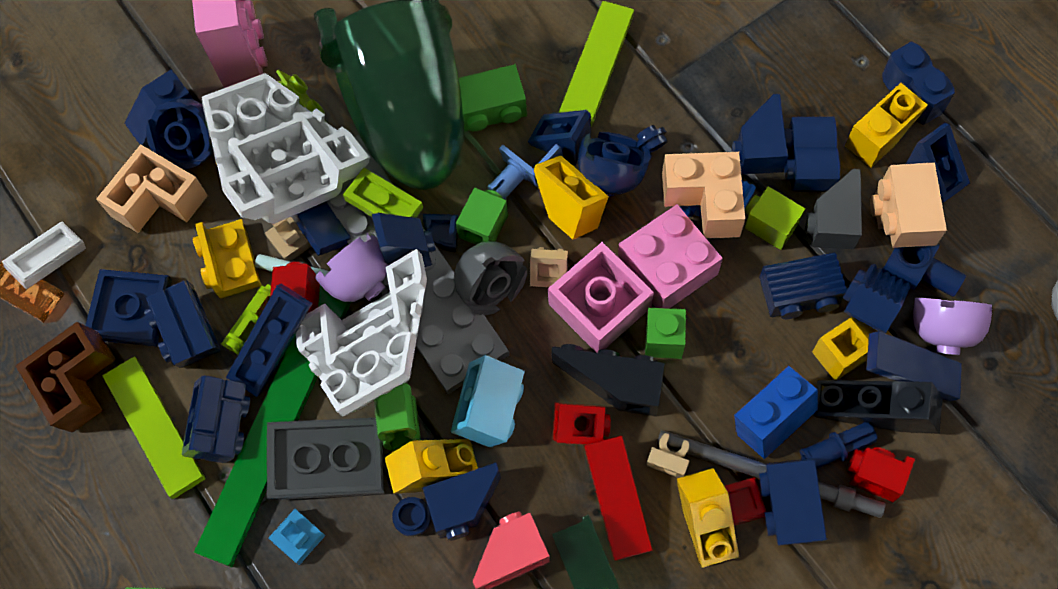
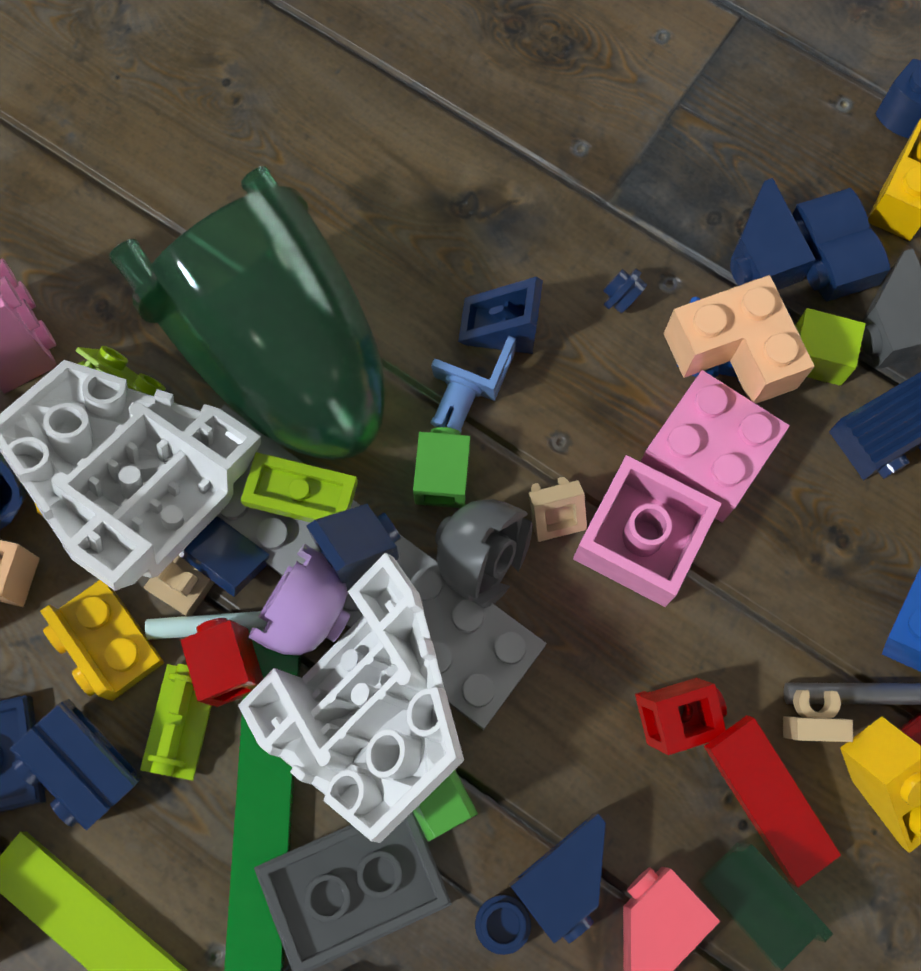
camera: 25 degrees left, 5 degrees up
dark blue brick [181,375,250,463] -> none
dark blue tile [226,283,313,397] -> none
yellow slope [385,439,478,494] -> none
dark blue tile [423,214,459,252] -> none
bright green brick [449,64,527,132] -> none
medium azure brick [451,355,524,447] -> none
yellow slope [534,155,609,240] -> none
black slope [552,344,665,416] -> none
lime tile [559,1,634,127] -> none
dark blue cylinder [578,132,651,197] -> none
bright green brick [645,308,686,359] -> none

